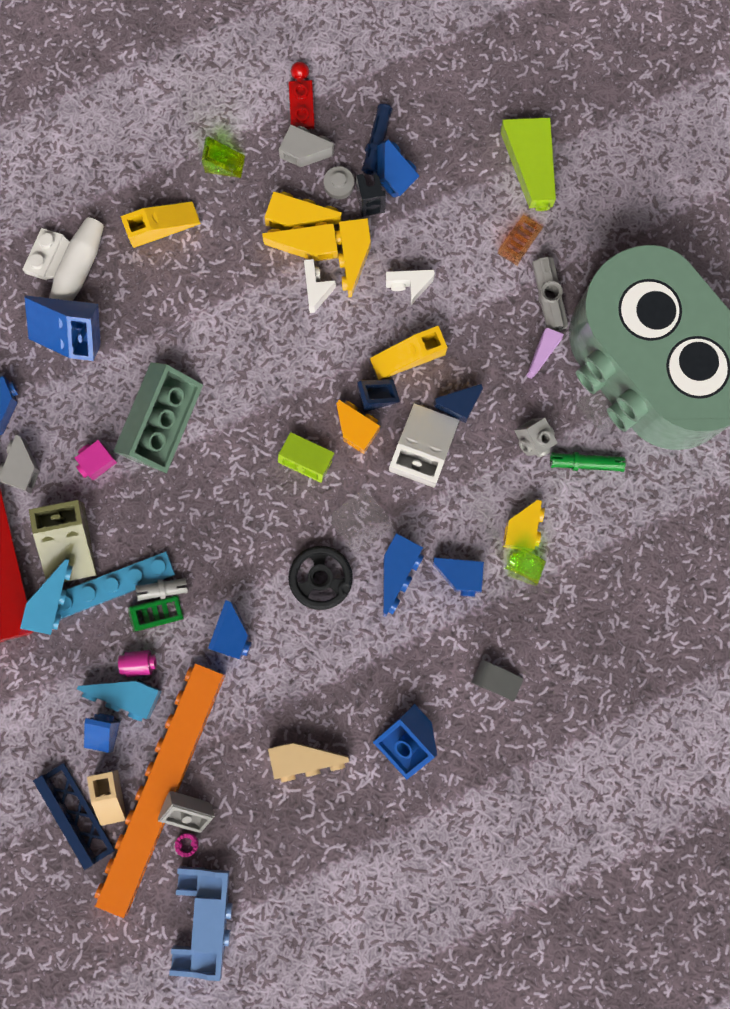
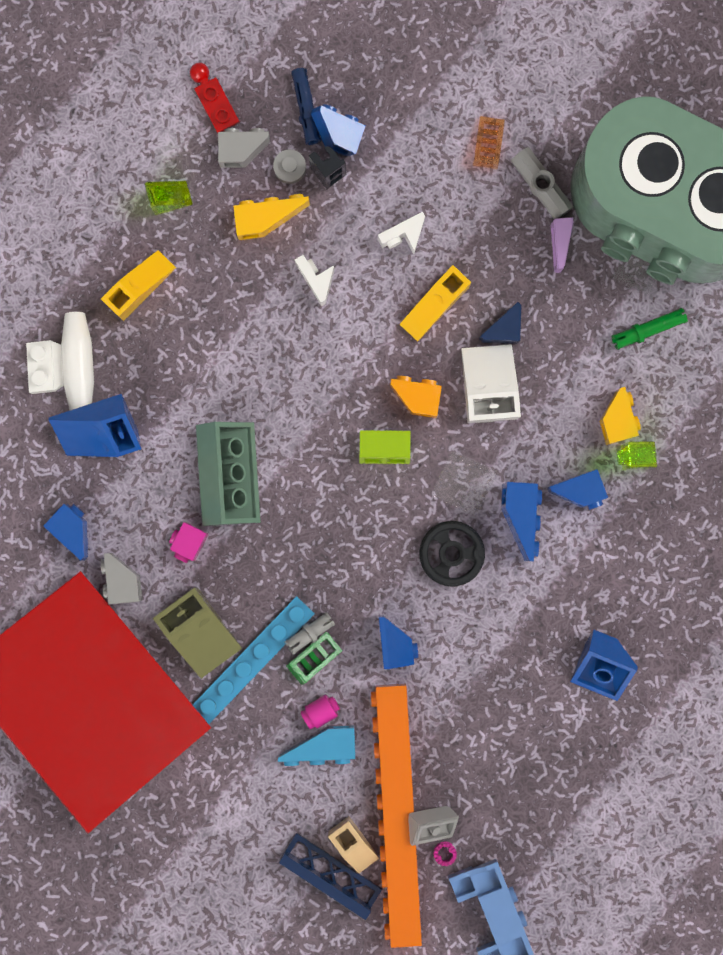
camera: 20 degrees left, 5 degrees up
dark azure slope [20,559,73,635] -> none
blue slope [84,713,120,753] -> none
yellow slope [262,222,338,261] -> none
tan slope [268,742,349,782] -> none
yellow slope [335,218,371,297] -> none
dark blue slope [357,379,400,412] -> none
dark grey panel [471,660,523,701] -> none
lime slope [500,118,556,211] -> none
light grey brick [514,417,557,457] -> none

